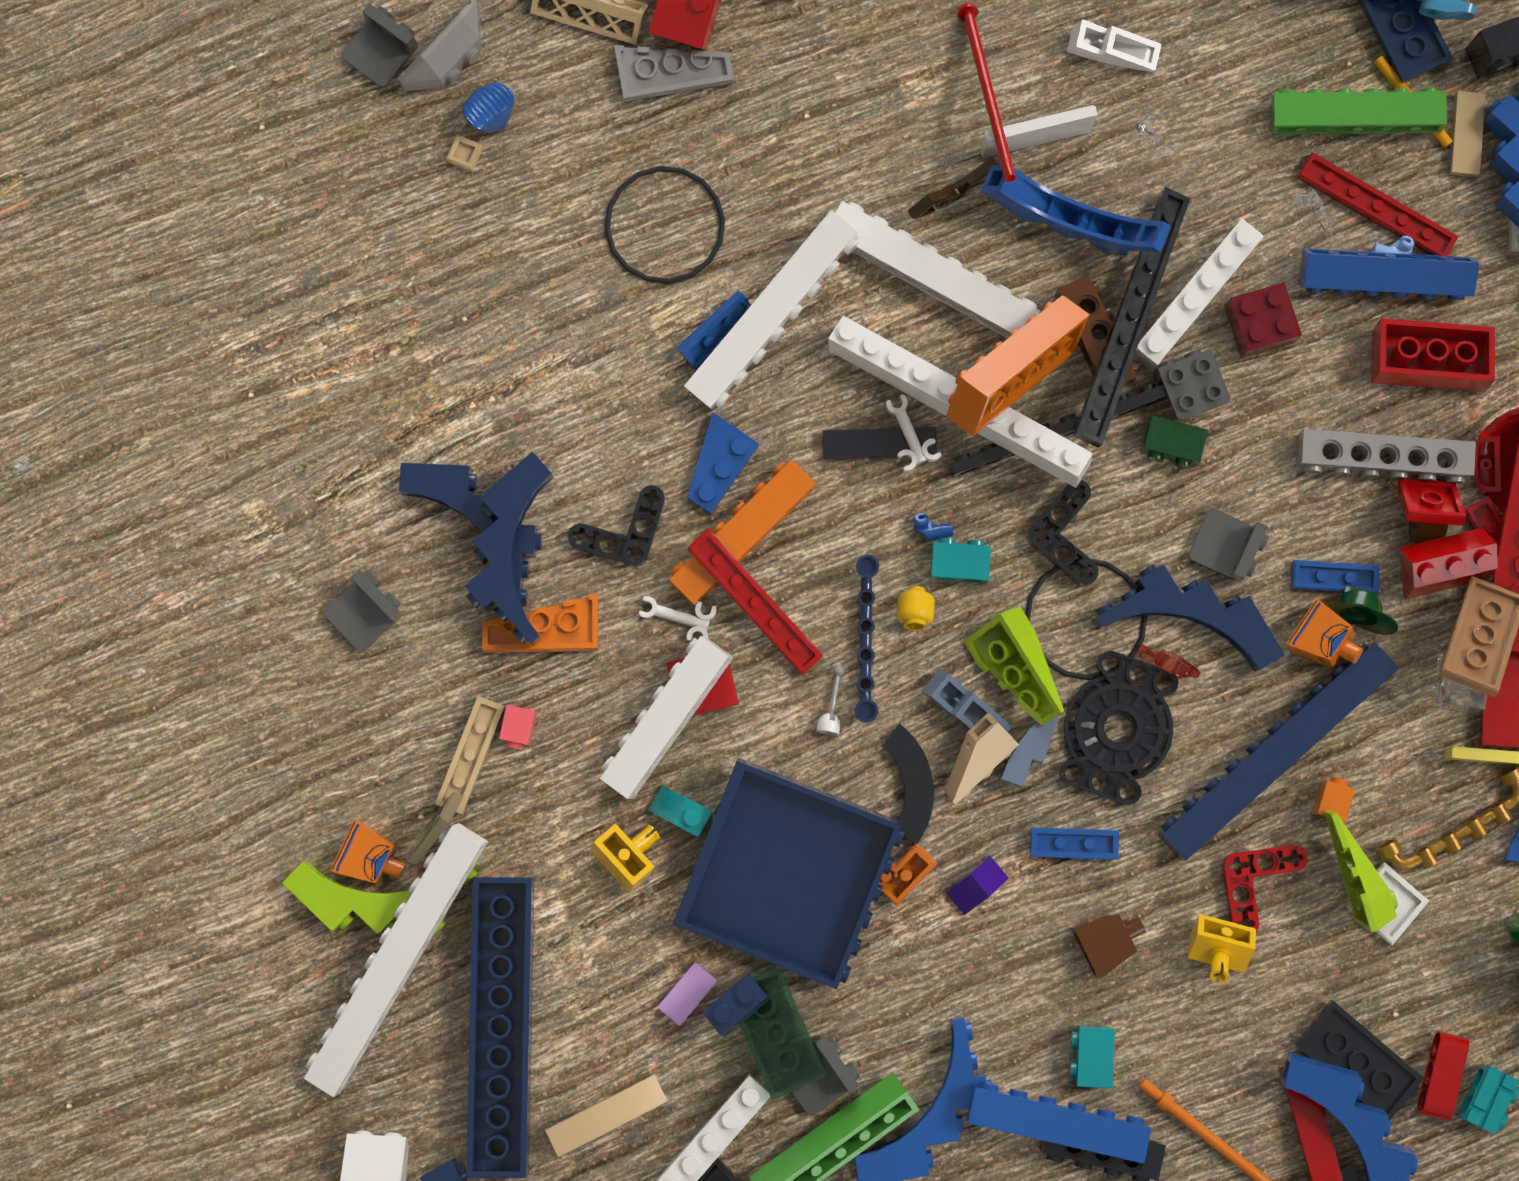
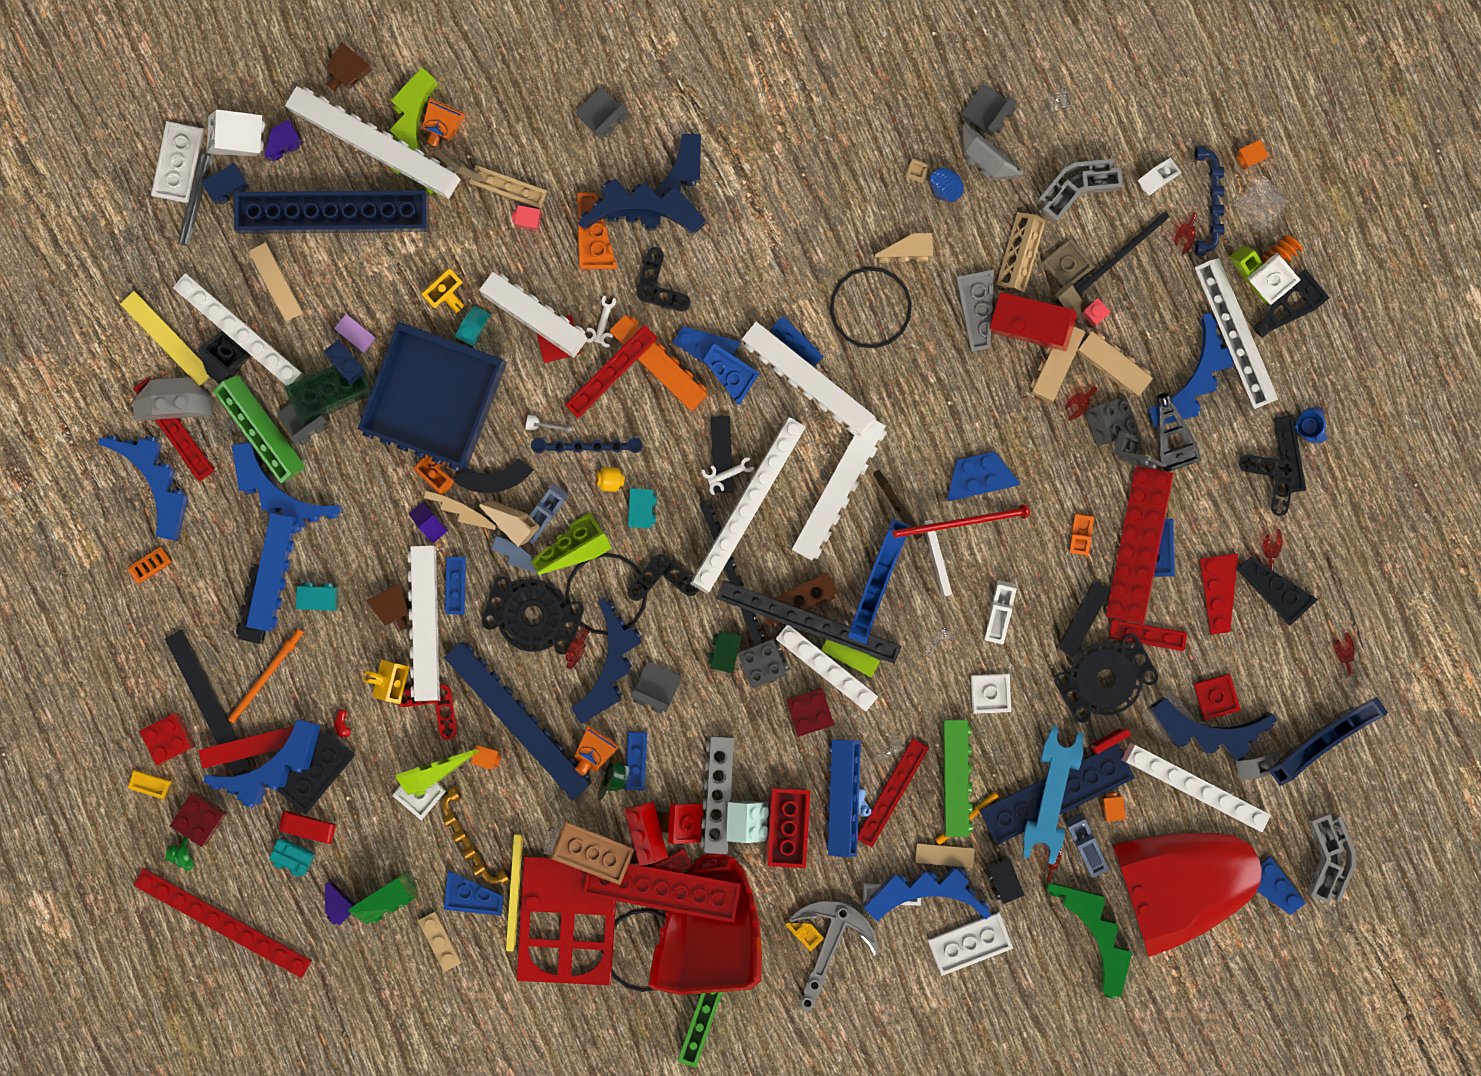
camera: 95 degrees right, 5 degrees up
blue arm [912,513,954,541] -> none
orange brick [946,295,1090,436] -> none
none -> dark purple slope [264,120,303,161]
none -> reddish brown torso [326,43,373,92]
none -> red arm [334,709,351,737]
none -> white brick [408,546,440,701]
none -> tan slope [424,490,498,530]
none -> blue wing [702,342,760,405]
none -> light aqua brick [726,801,769,843]
none -> lime tile [821,639,880,678]
none -> tan slope [874,233,933,263]
none -> blue wing [947,452,1020,501]
none -> white tile [970,673,1011,714]

